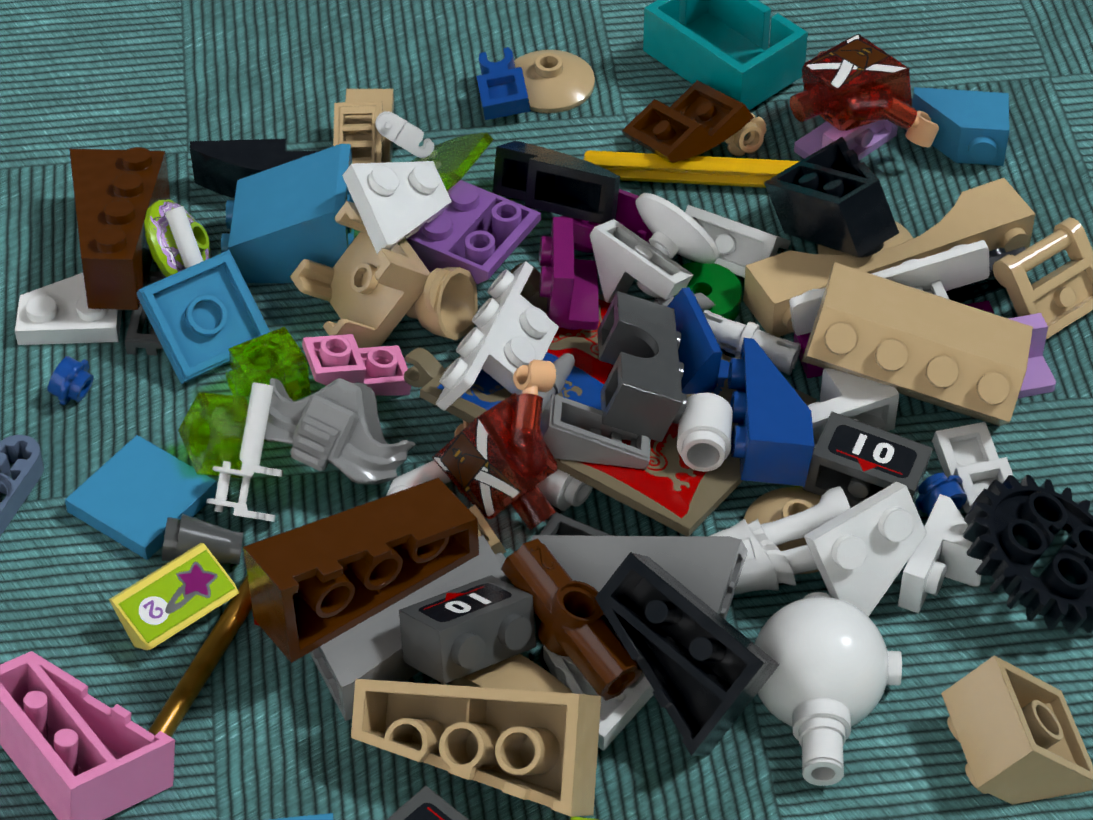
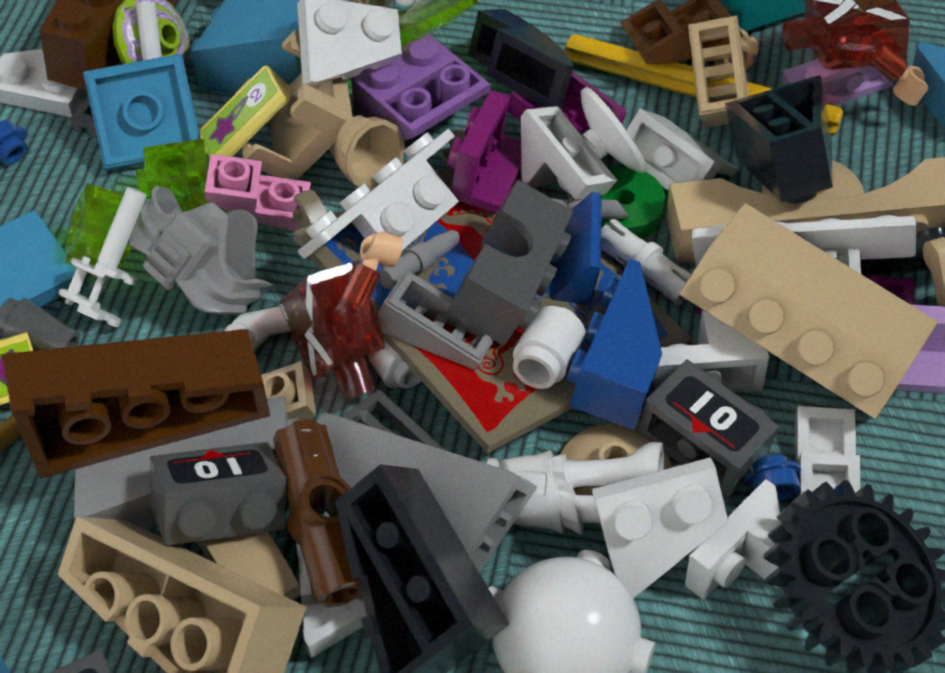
camera: 20 degrees right, 5 degrees up
none -> slope [199,65,292,158]
none -> tan slope [688,15,749,128]

